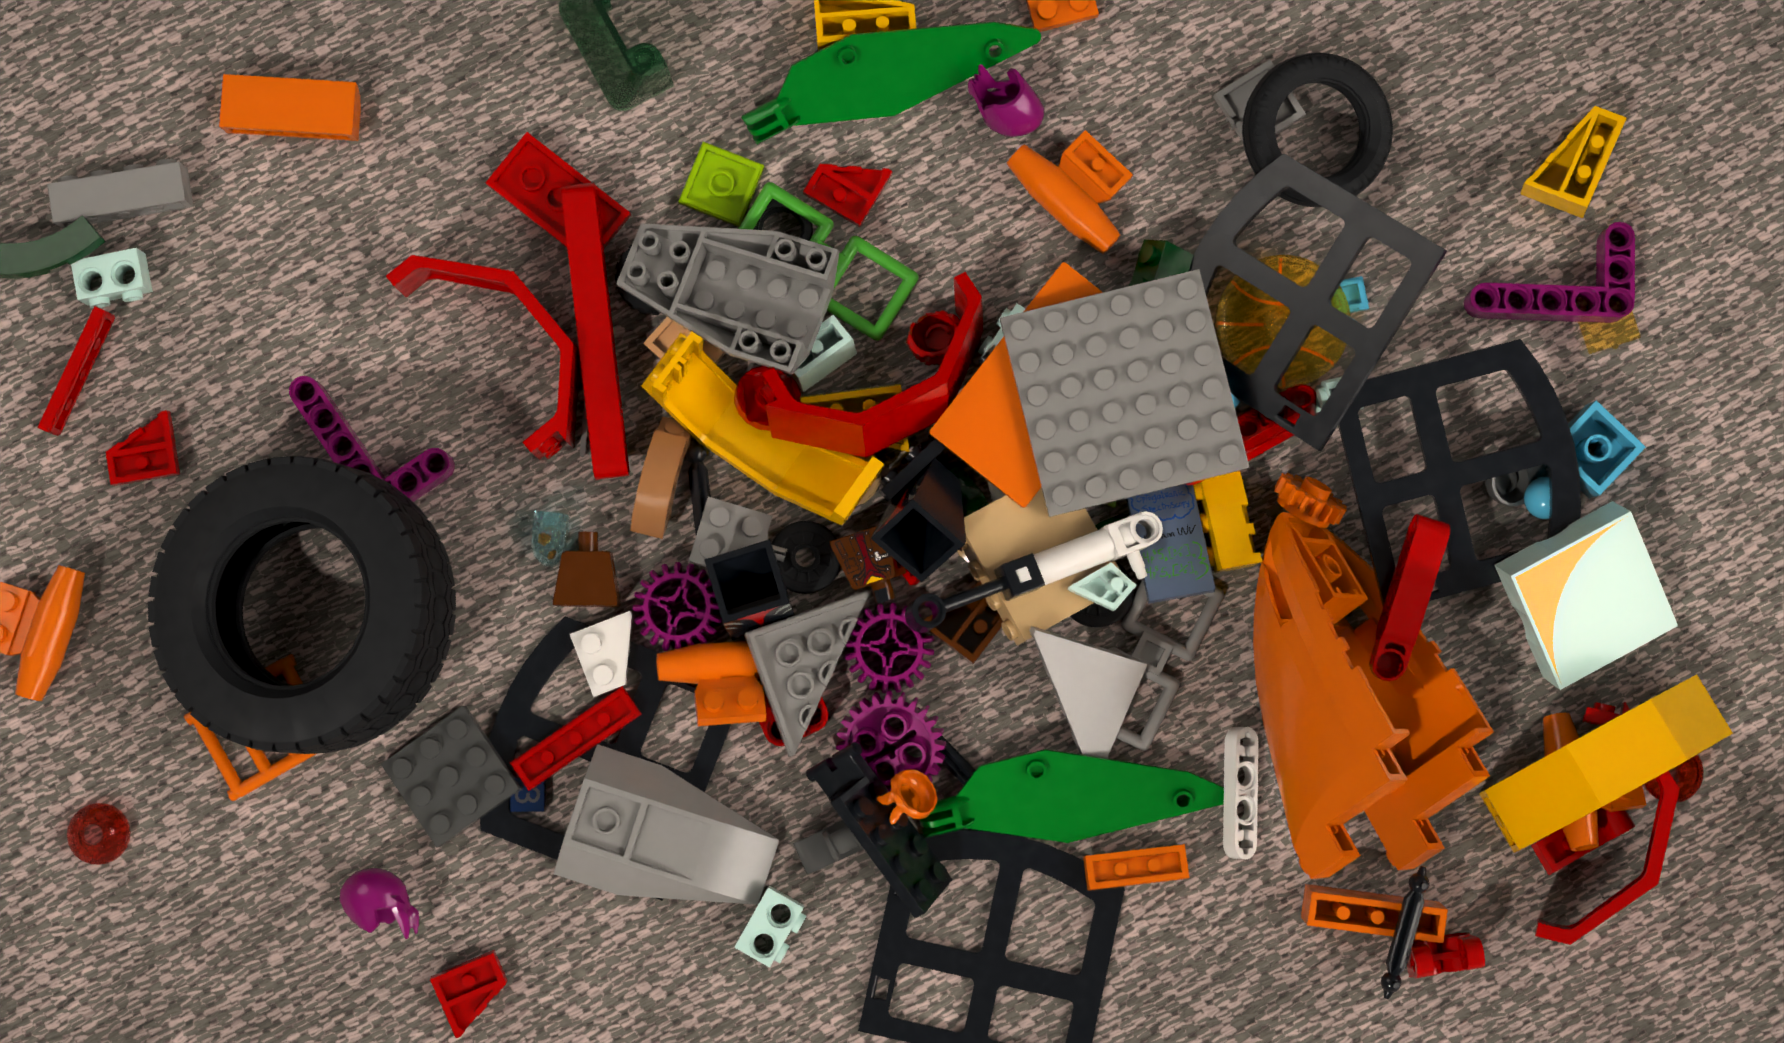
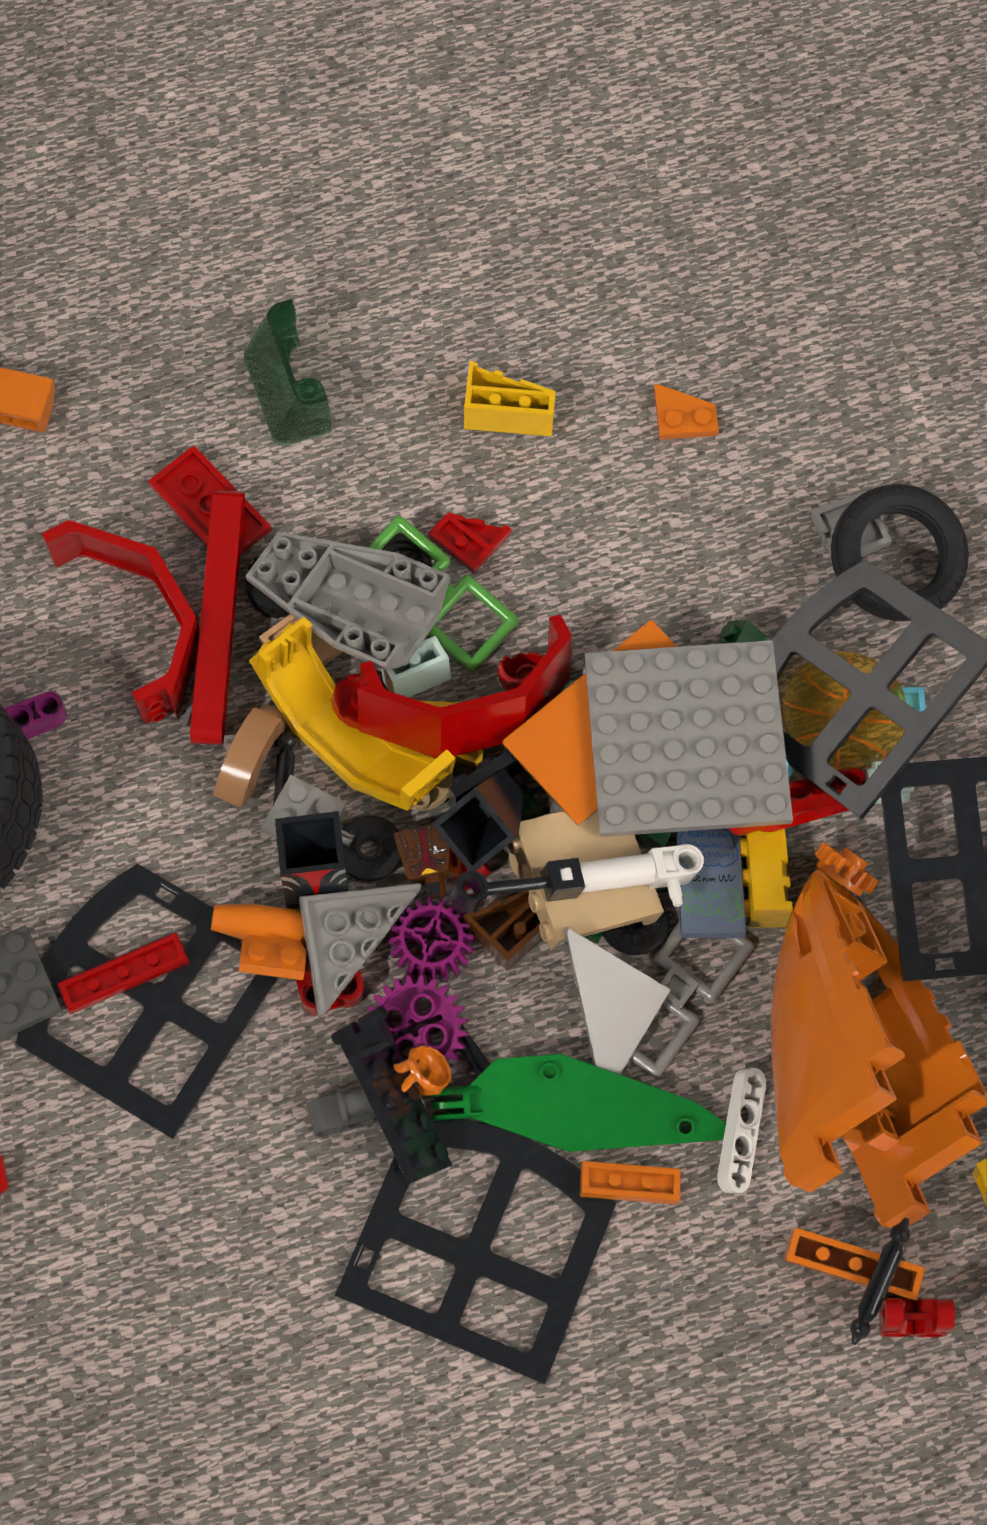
camera: 10 degrees right, 15 degrees down
dark blue tile [510,778,546,812] -> none
clear light blue rock [531,511,570,567] -> none
reddish brown torso [553,532,621,607] -> none
light grey wedge [554,744,779,905] -> none
white wing [570,611,633,697] -> none
magenta gear [633,562,722,651] -> none
lime tile [678,141,765,227] -> none
light aqua brick [734,886,807,968] -> none
green wing [741,22,1041,145] -> none
magenta helmet [968,64,1044,137] -> none
orange plate [1006,130,1133,254] -> none
light aqua piece [1068,562,1137,611] -> none
red piece [1369,514,1451,681] -> none

